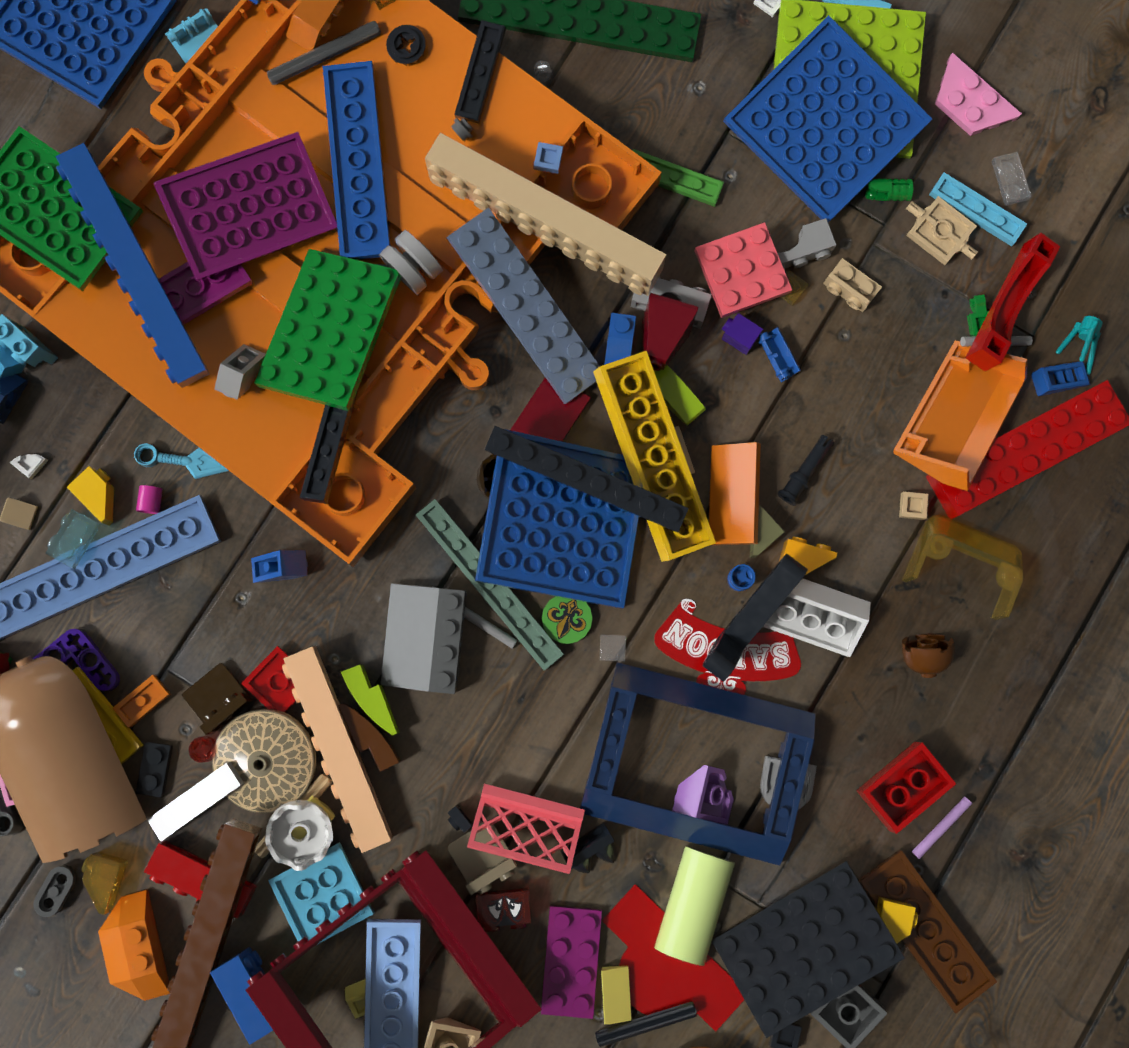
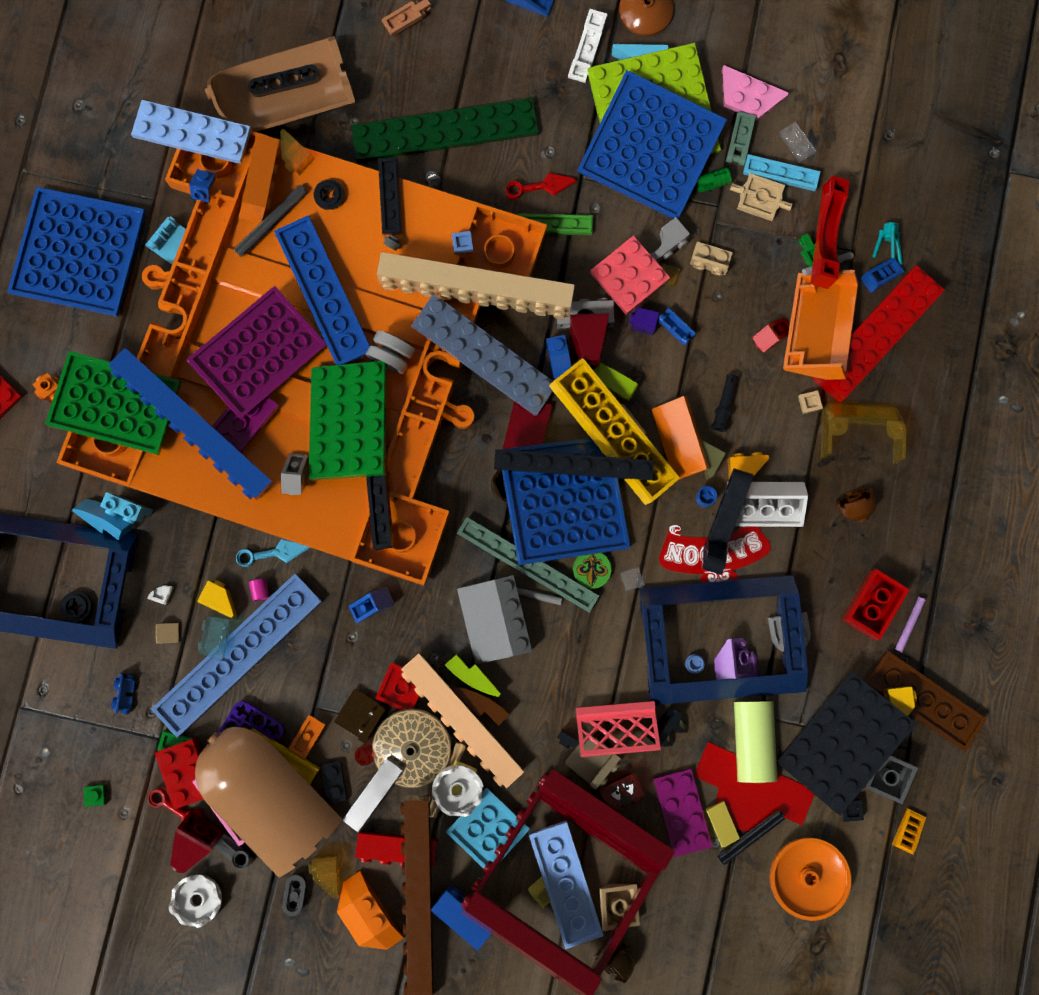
camera: 15 degrees left, 0 degrees up
none -> red piece [506,172,577,200]
none -> medium blue plate [685,654,705,674]
none -> sand green plate [726,111,756,166]
none -> red slope [752,317,790,353]

